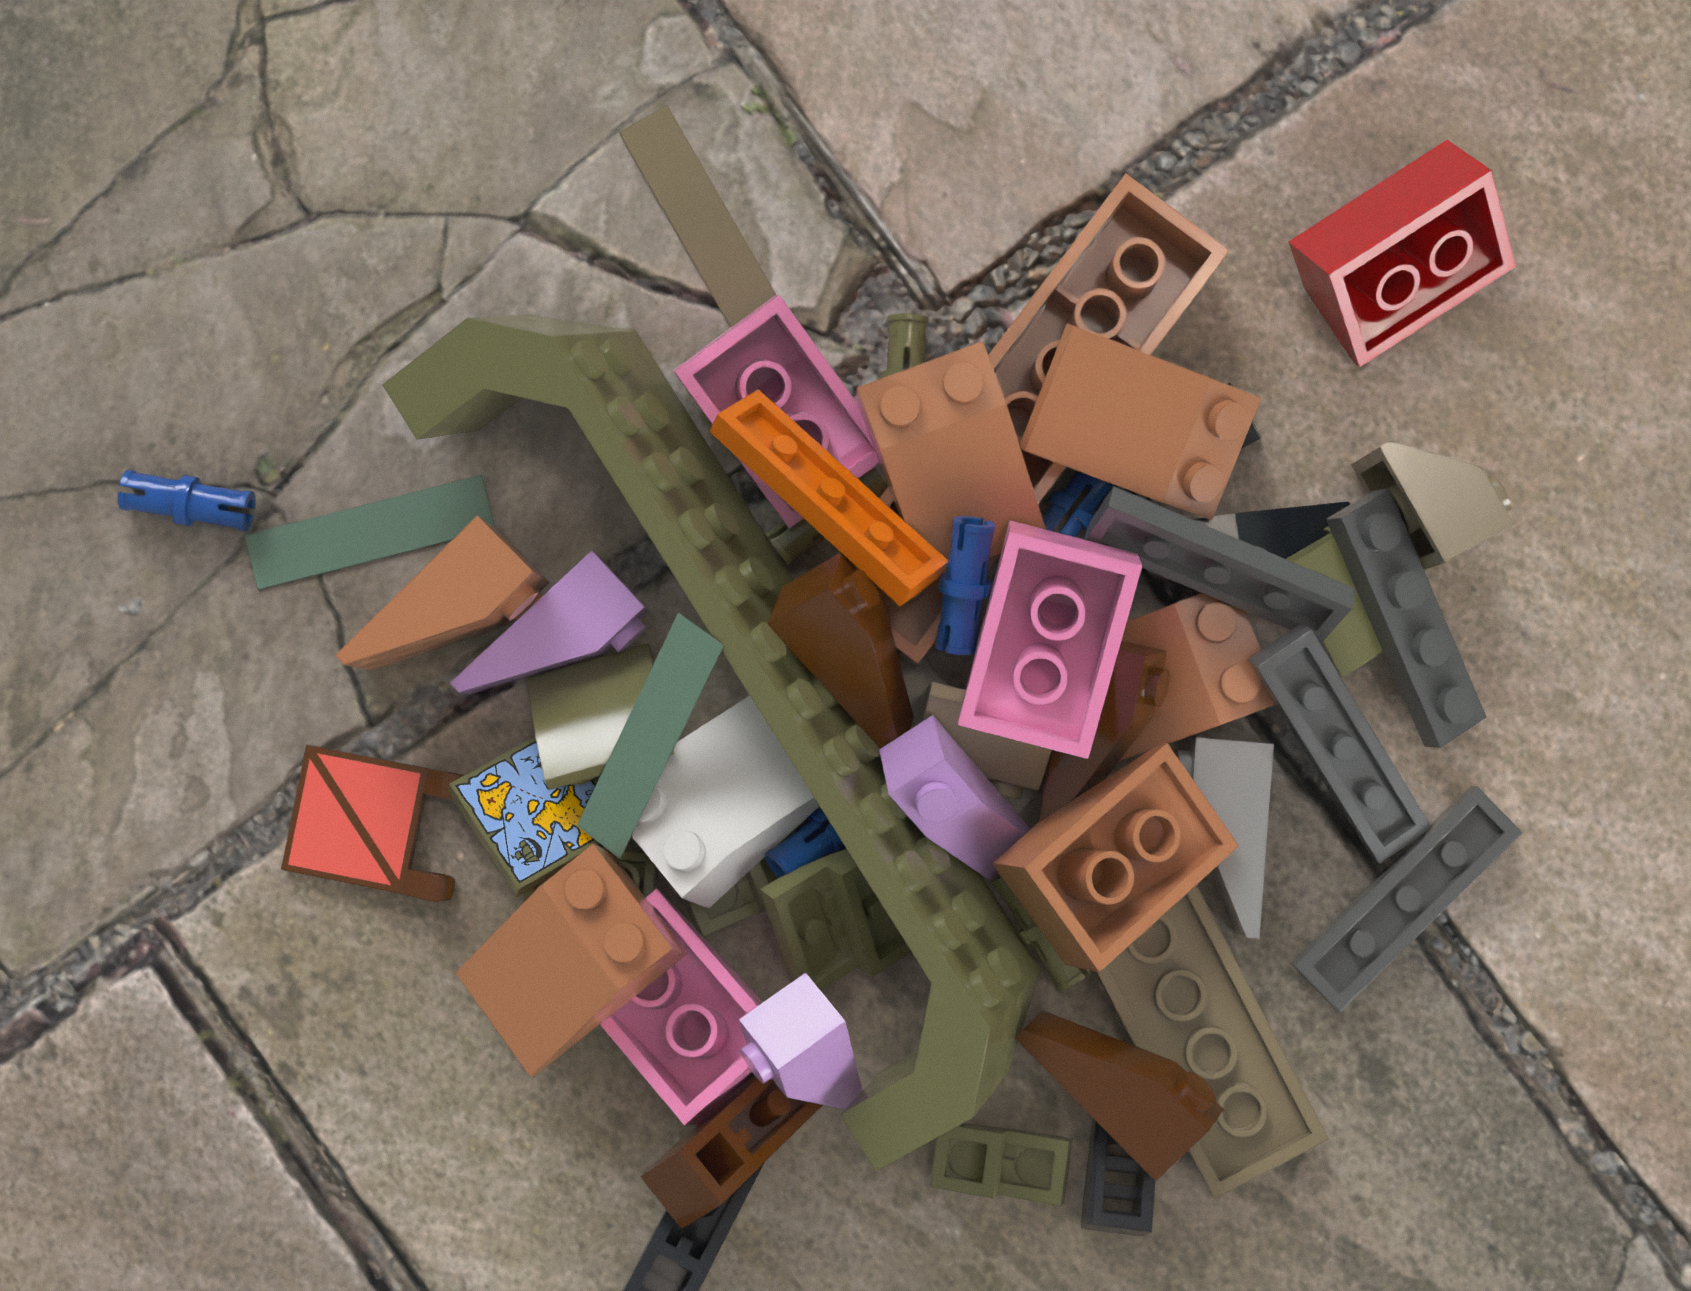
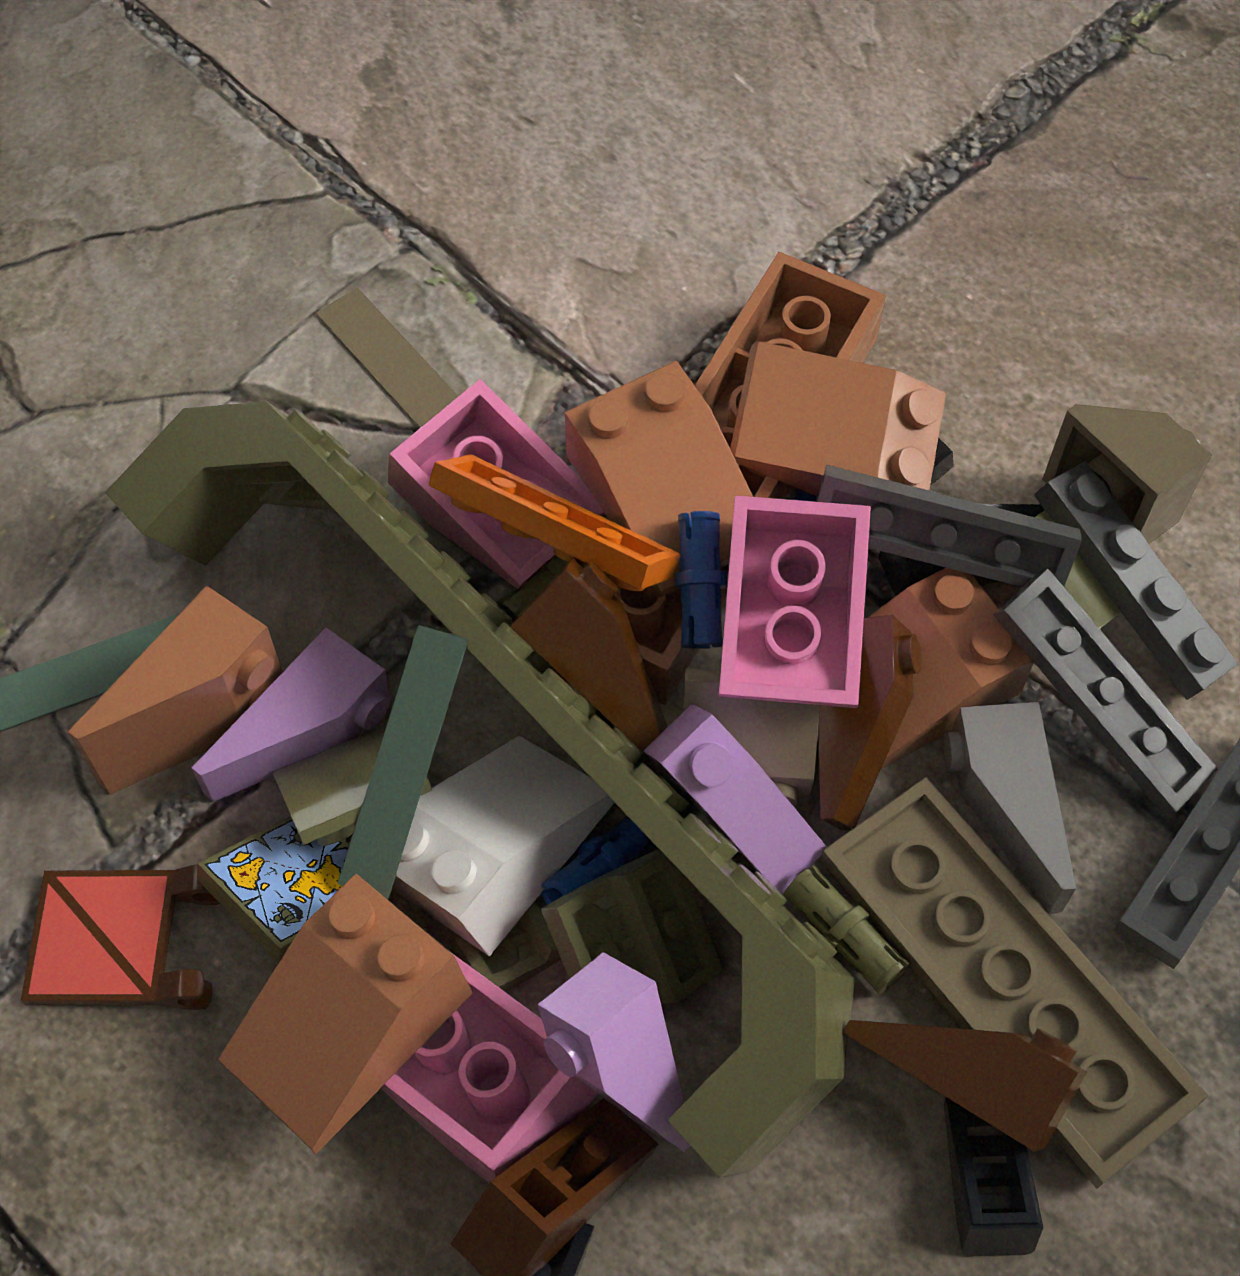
camera: 10 degrees left, 25 degrees down
olive slope [930,1123,1073,1206] -> none
nougat slope [992,743,1239,972] -> none
red slope [1288,140,1516,367] -> none

